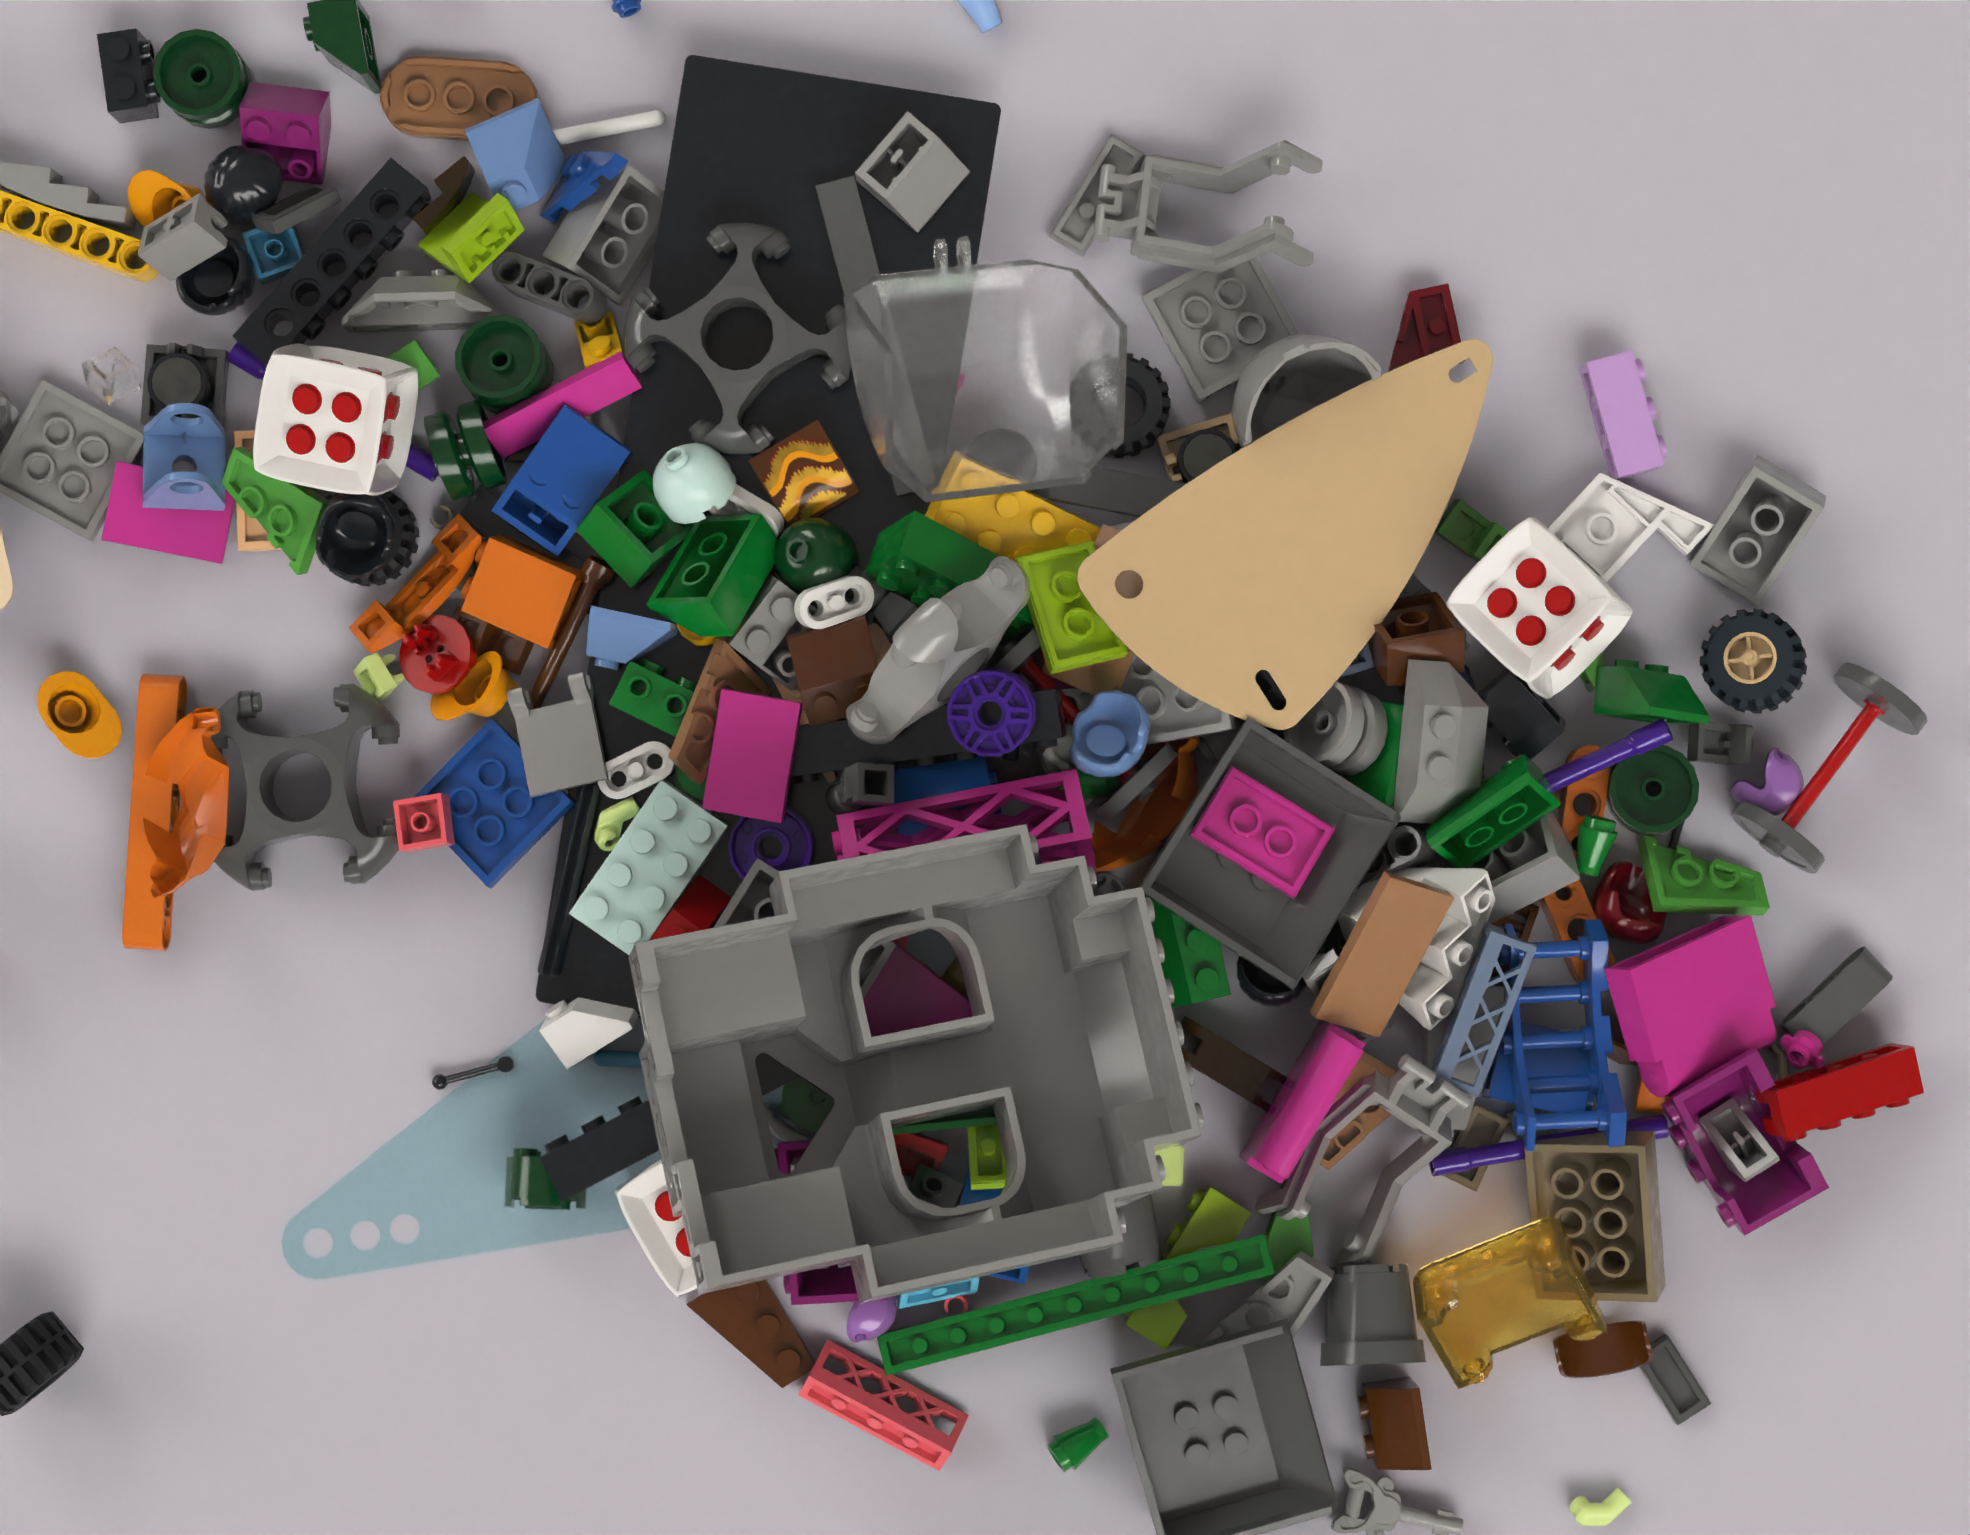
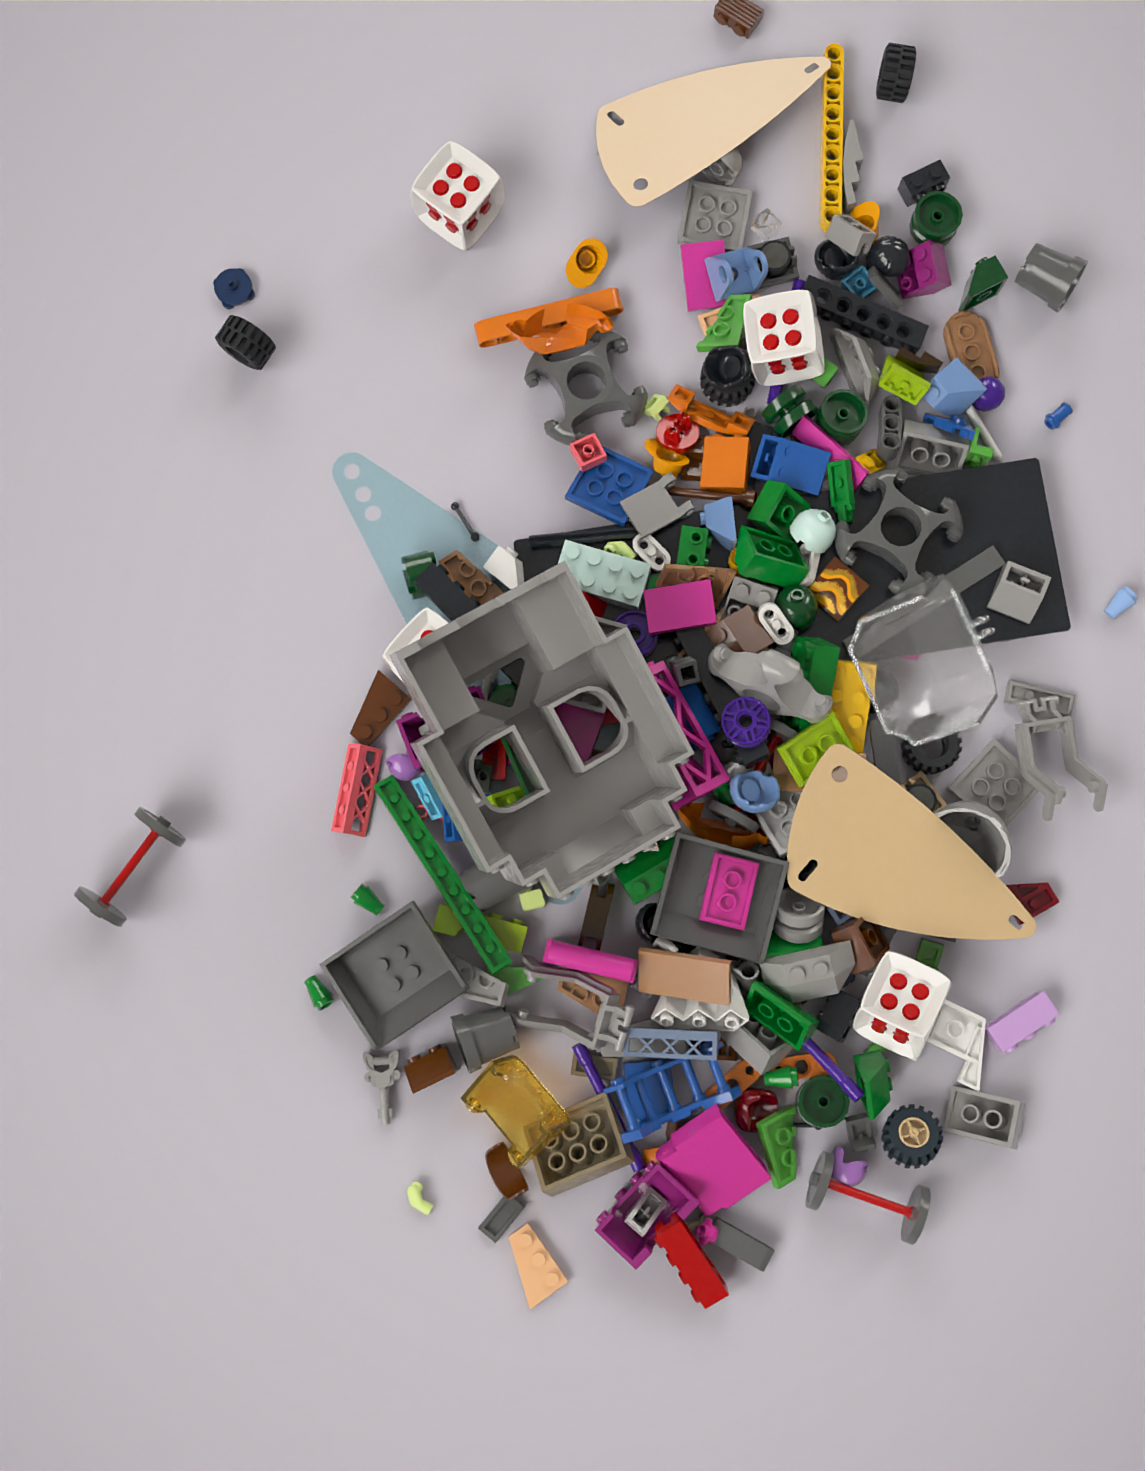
camera: 75 degrees right, 5 degrees down
none -> medium nougat wing [438,550,505,605]
none -> light nougat wing [509,1222,568,1309]
none -> green hinge [827,459,855,523]
none -> bright green panel [963,428,994,468]
none -> dark purple hair [972,376,1005,412]

